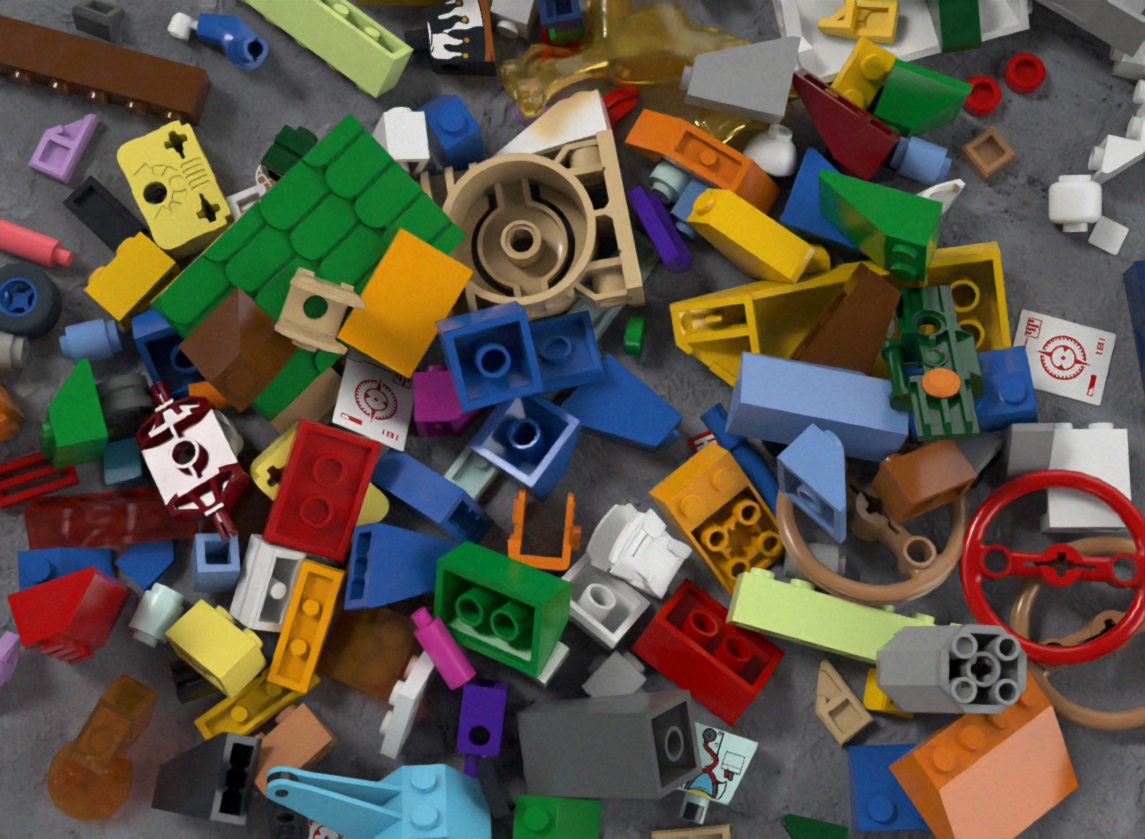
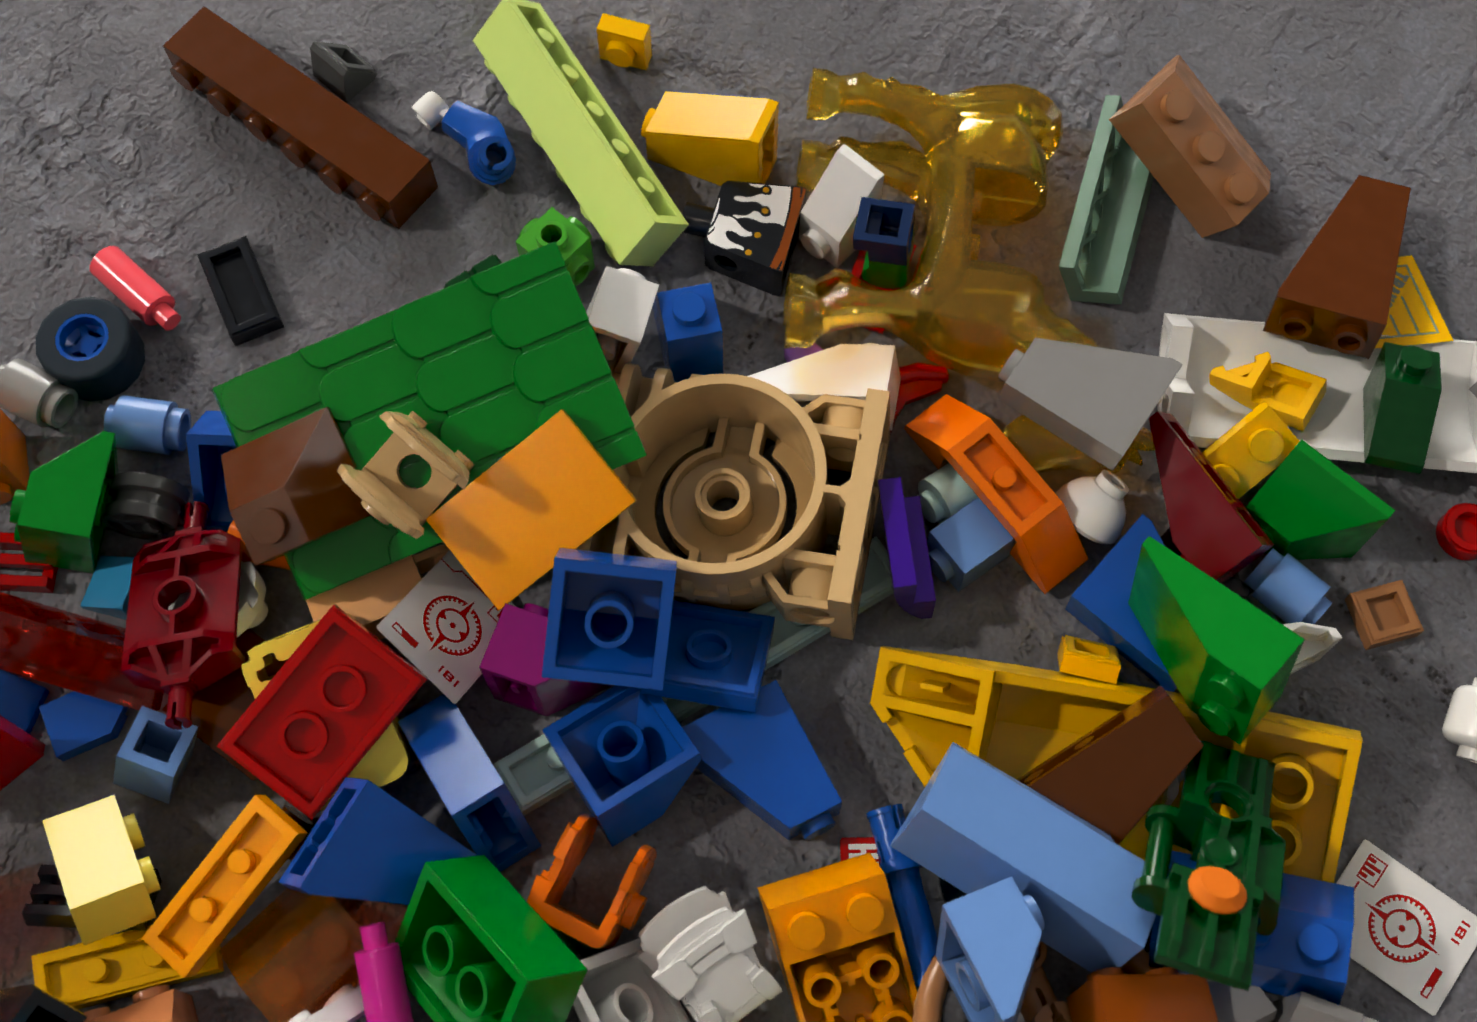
camera: 25 degrees right, 10 degrees down
lavender tile [28,113,99,184] -> none
yellow piece [84,231,182,331] -> none
light yellow axle [117,120,235,261] -> none
light aqua brick [128,583,185,648] -> none
white brick [229,534,307,633] -> none
green tile [624,315,647,357] -> none
yellow slope [686,188,817,284] -> none
red tile [962,75,1001,117] -> none
none -> bright green brick [515,207,595,287]

